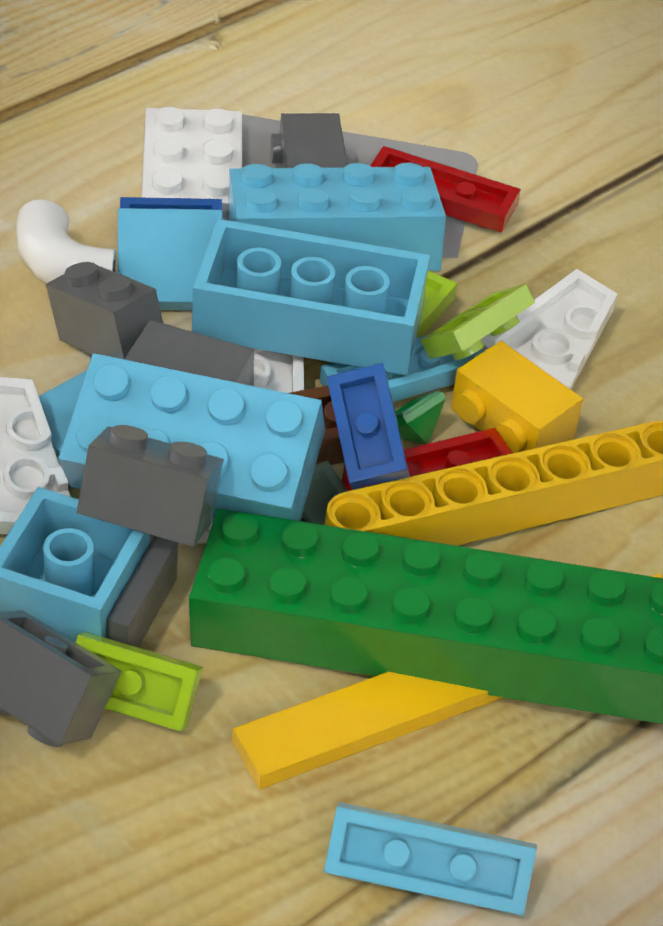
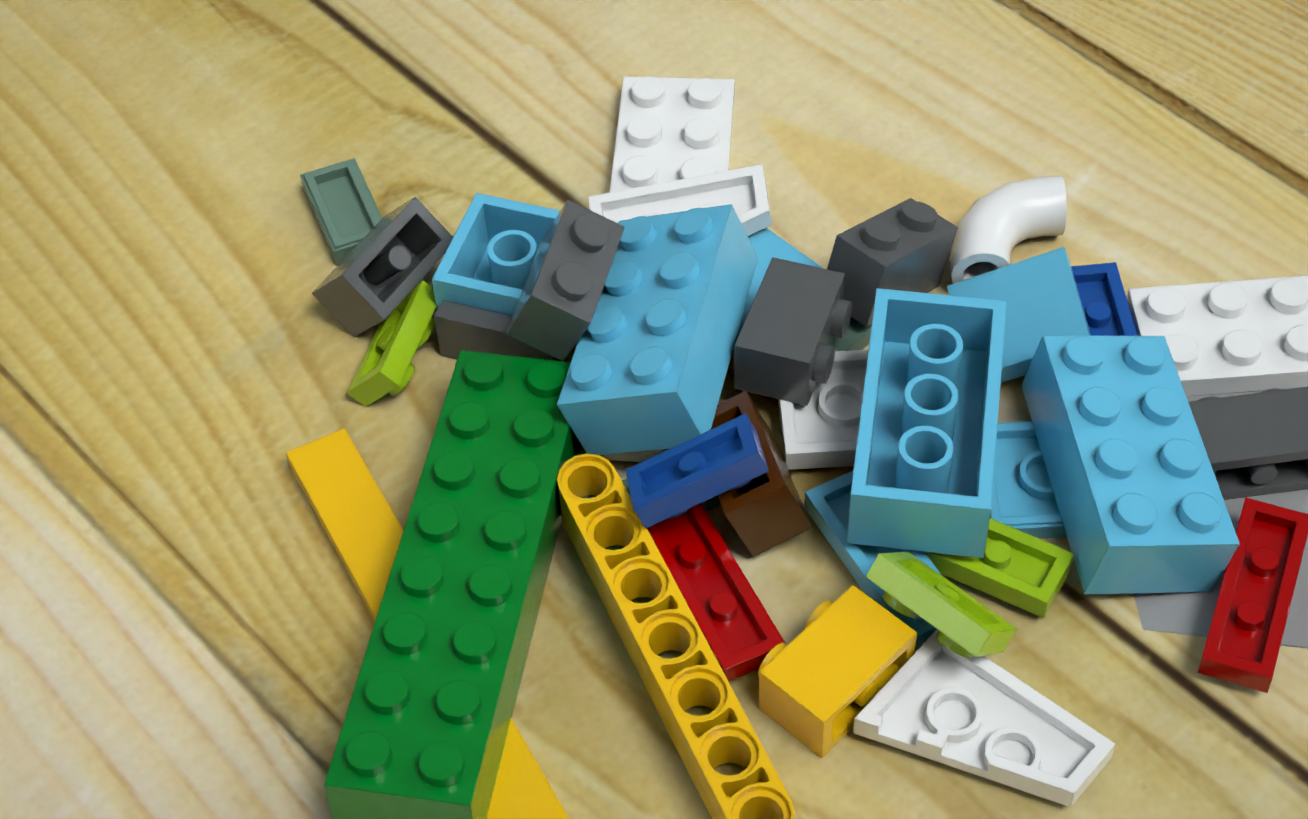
camera: 95 degrees right, 5 degrees up
medium azure plate [324,802,537,916] -> none
green slope [395,391,446,445] -> none

